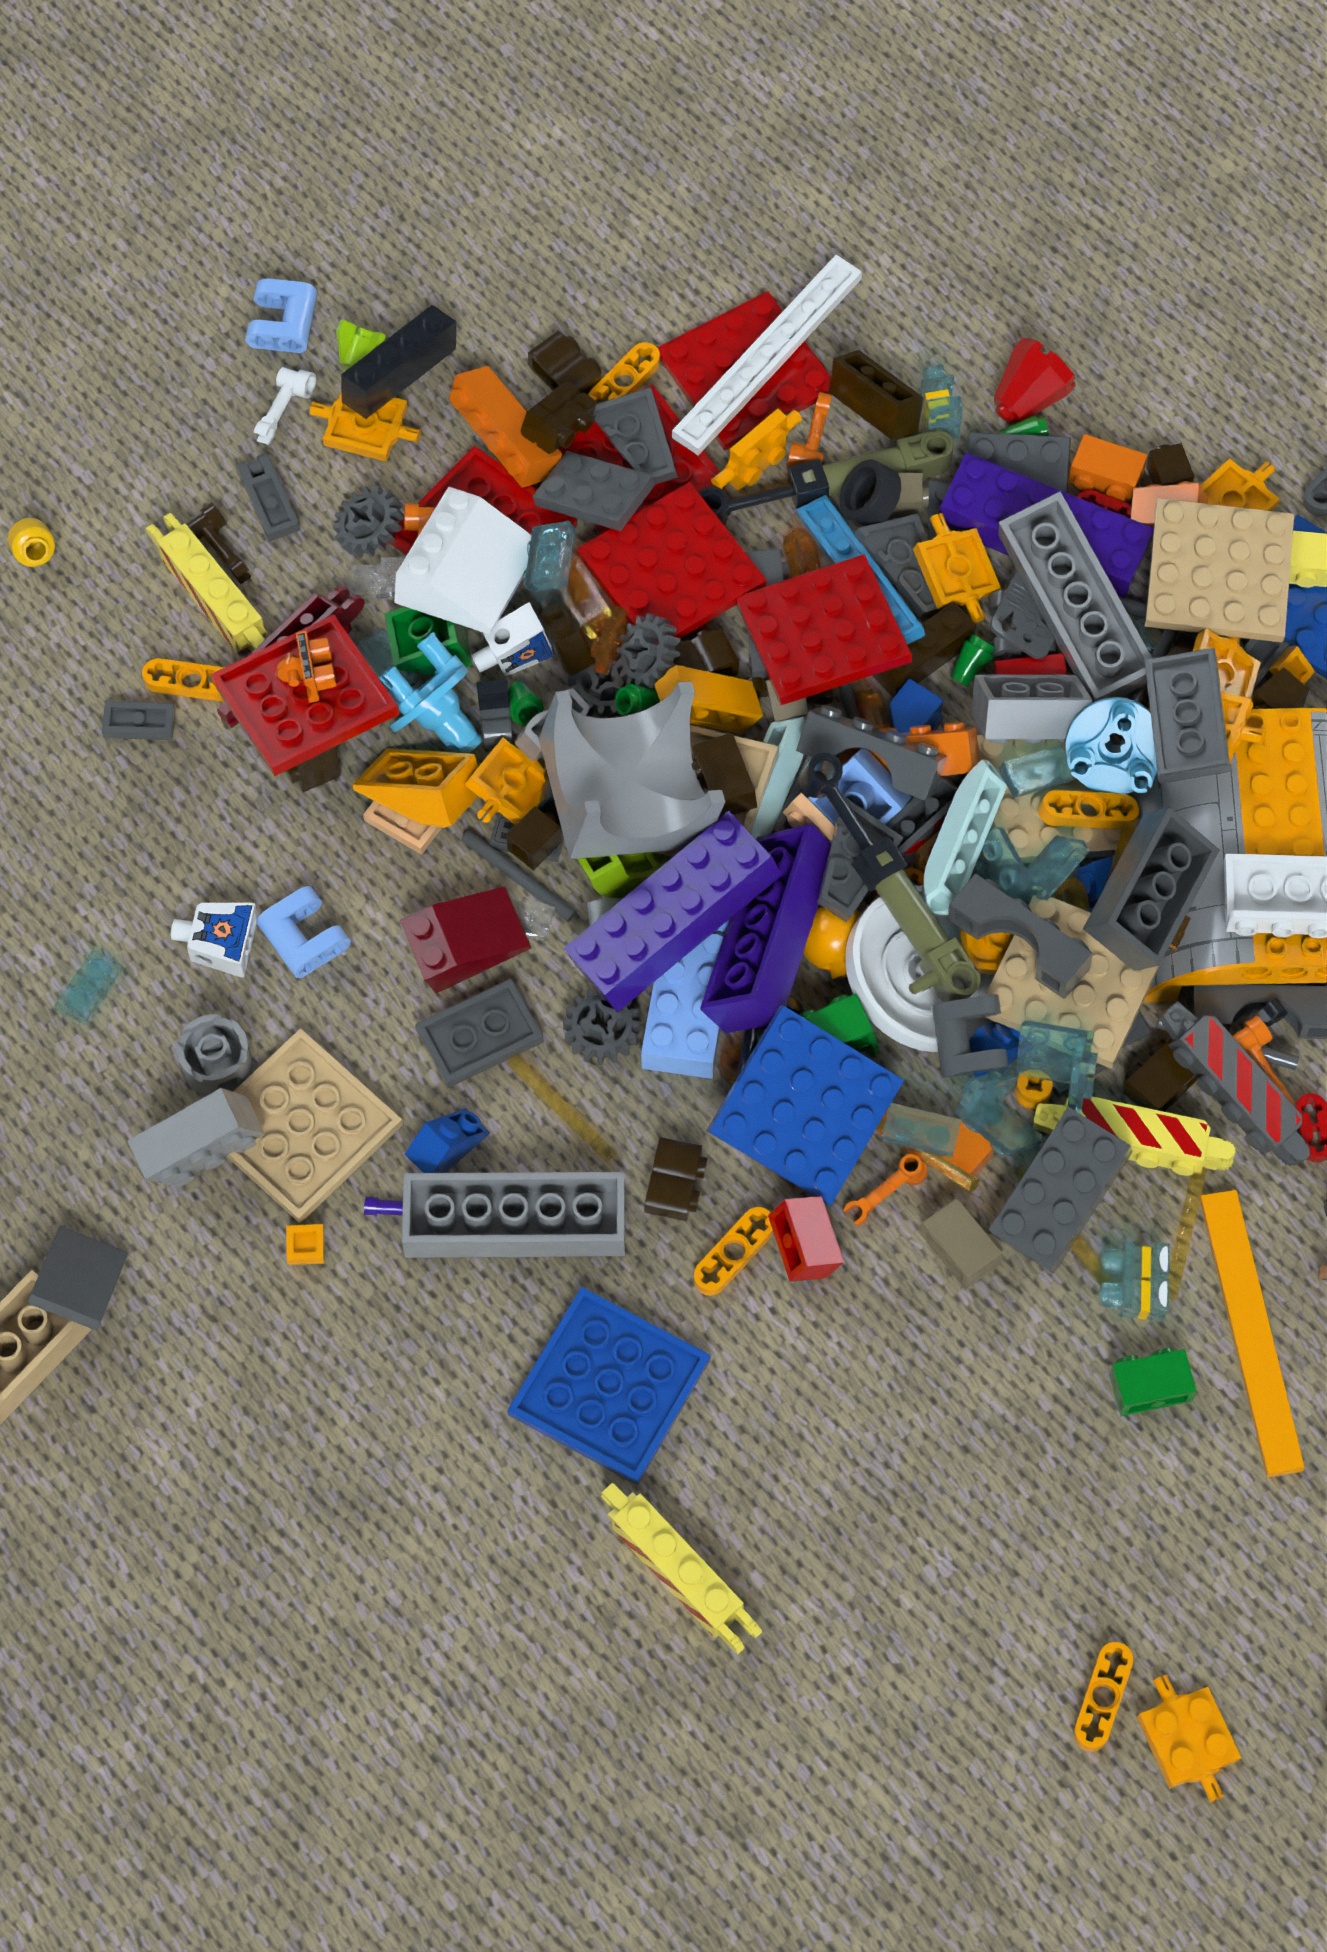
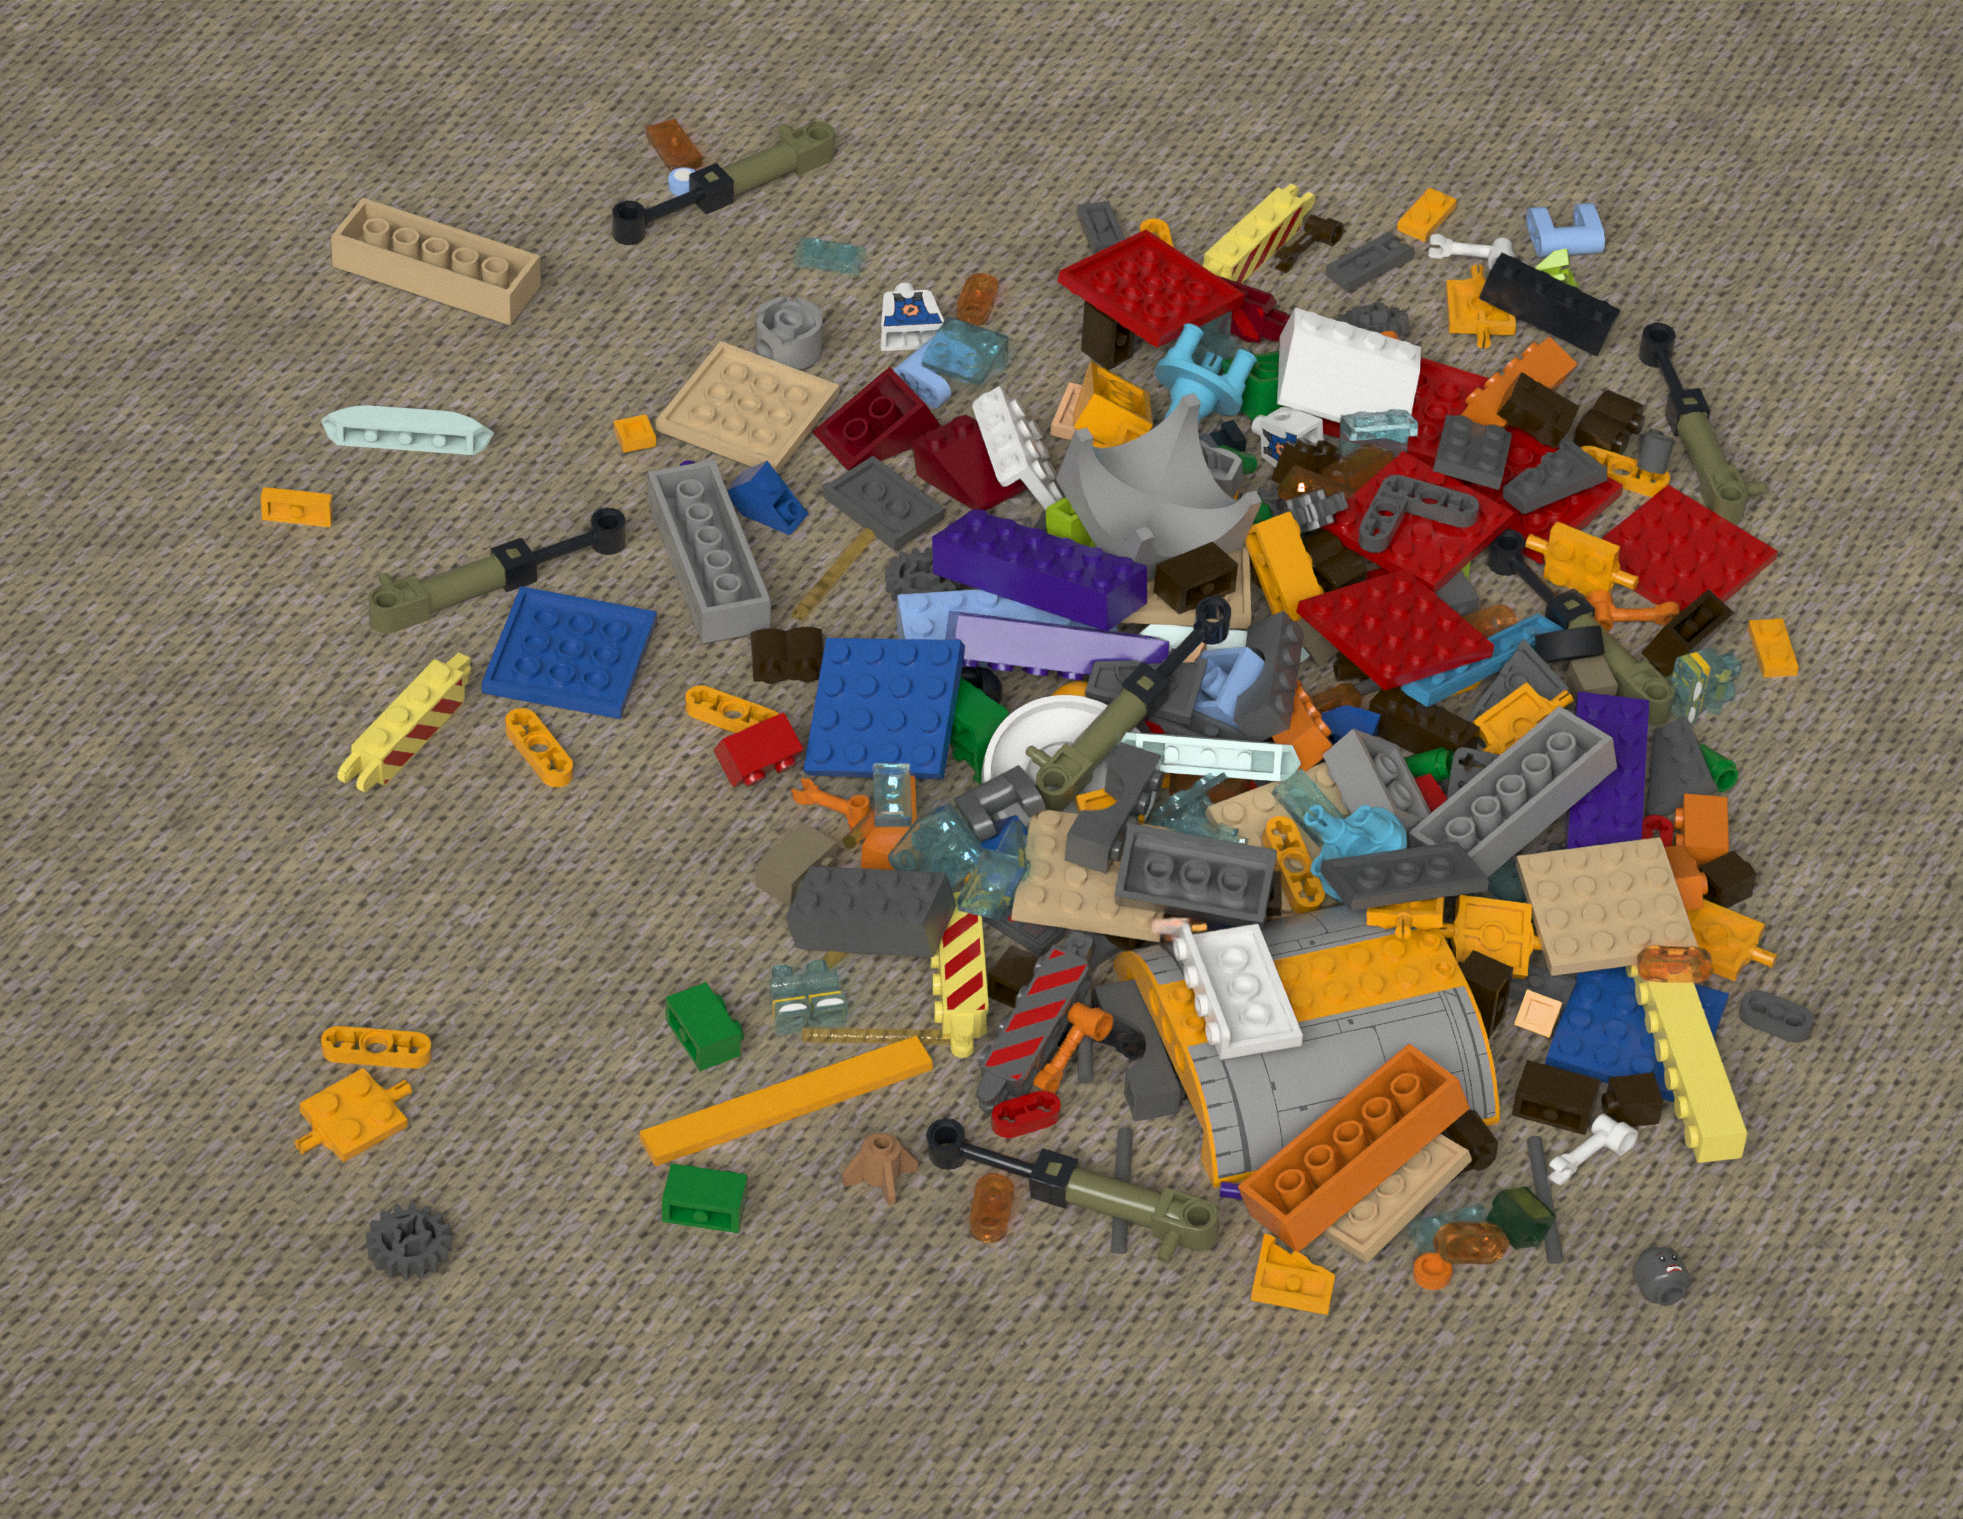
camera: 70 degrees right, 20 degrees down
yellow head [7,518,55,567] -> none
dark grey tile [27,1225,128,1331] -> none
light grey brick [128,1088,265,1187] -> none
orange hips [277,631,337,703] -> none
white plate [672,255,862,456] -> none
red cone [994,338,1076,423] -> none
none -> light orange plate [260,487,333,527]
none -> light aqua brick [321,405,494,455]
none -> piece [368,508,626,634]
none -> light orange beam [505,708,573,787]
none -> dark red slope [812,366,941,471]
none -> clear light blue bracket [922,316,1009,385]
none -> clear orange plate [956,273,998,326]
none -> white bracket [972,386,1065,510]
none -> dark grey beam [1358,475,1479,553]
none -> light orange plate [1397,187,1457,242]
none -> dark grey piece [1636,428,1675,474]
none -> clear orange plate [1636,945,1713,983]
none -> olive piece [1639,323,1767,525]
none -> light orange plate [1747,618,1799,678]

